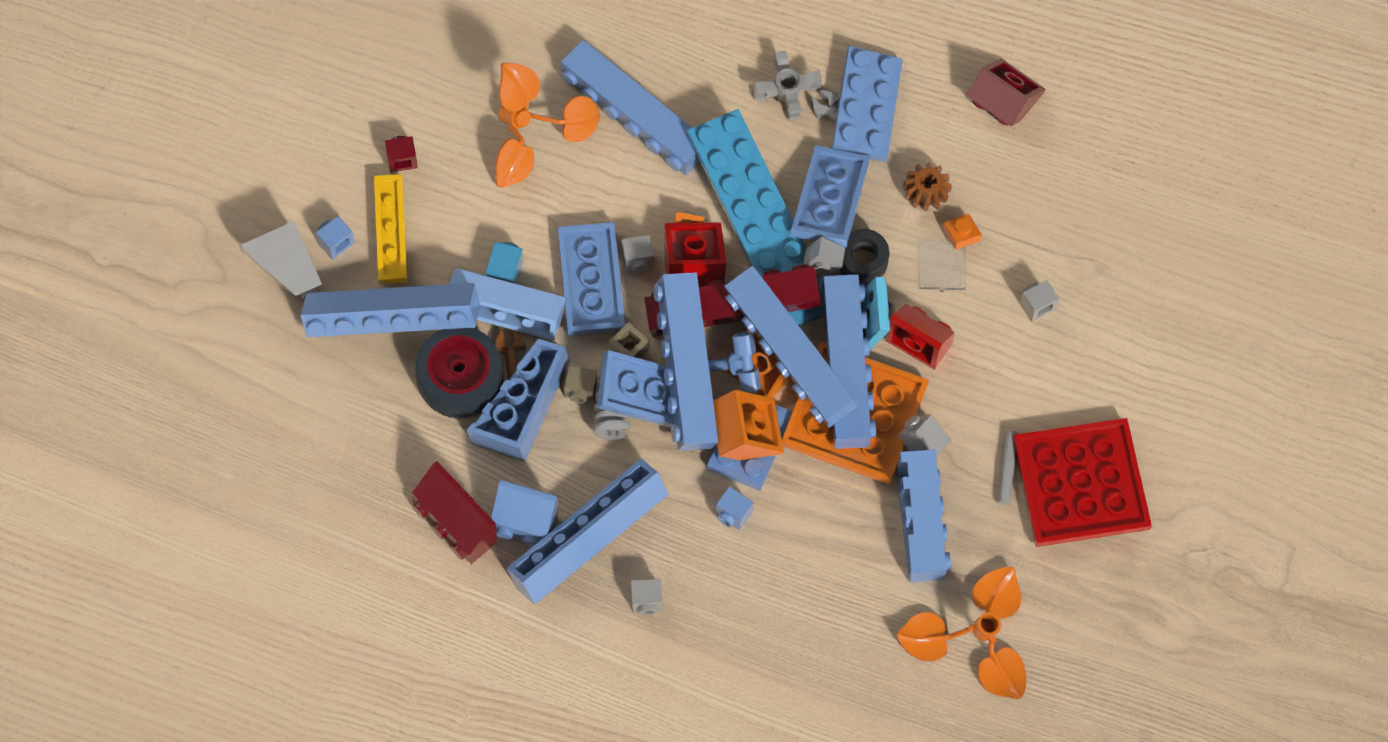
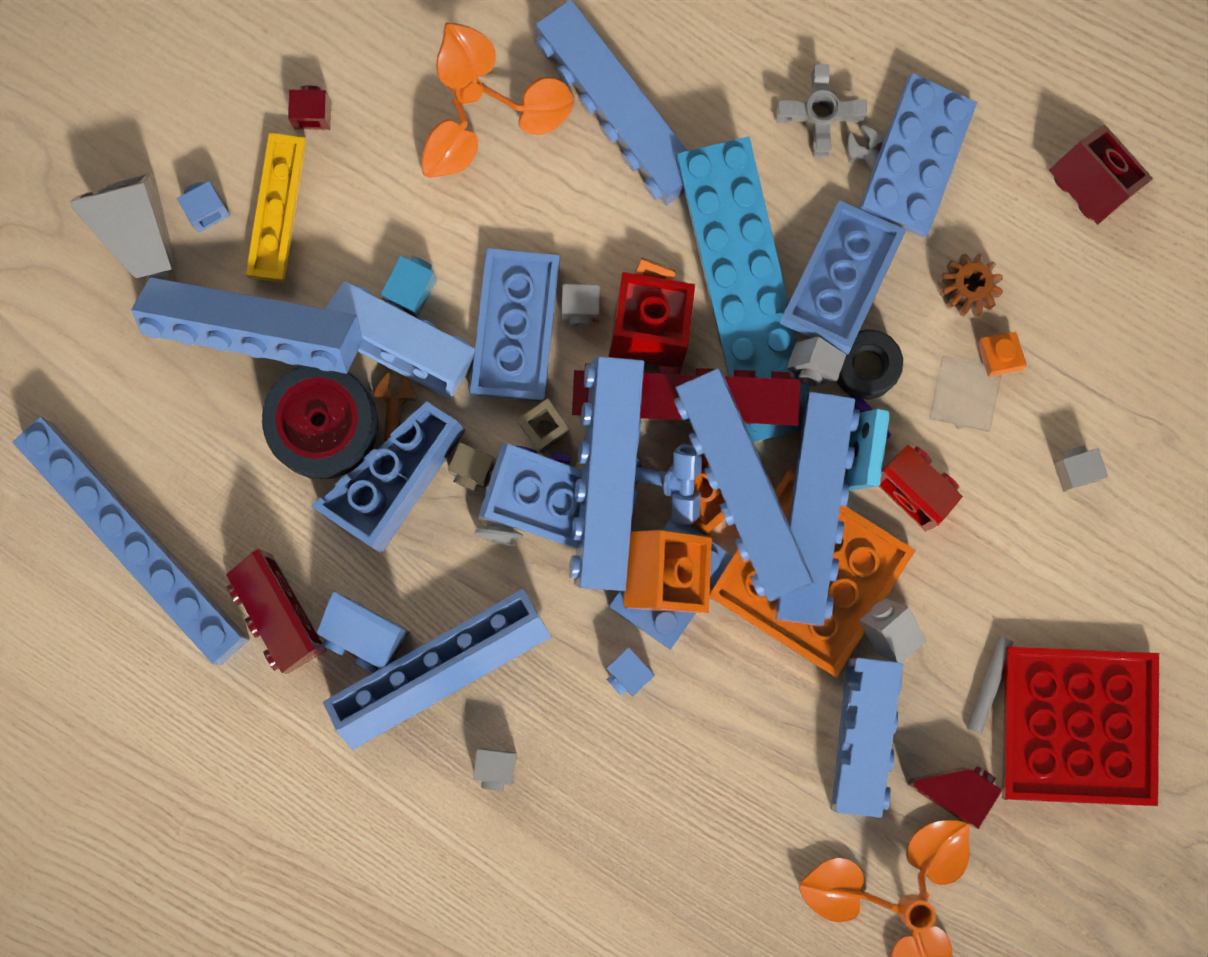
camera: 15 degrees right, 15 degrees up
none -> medium blue brick [12,417,250,665]
none -> dark red slope [907,766,1002,829]

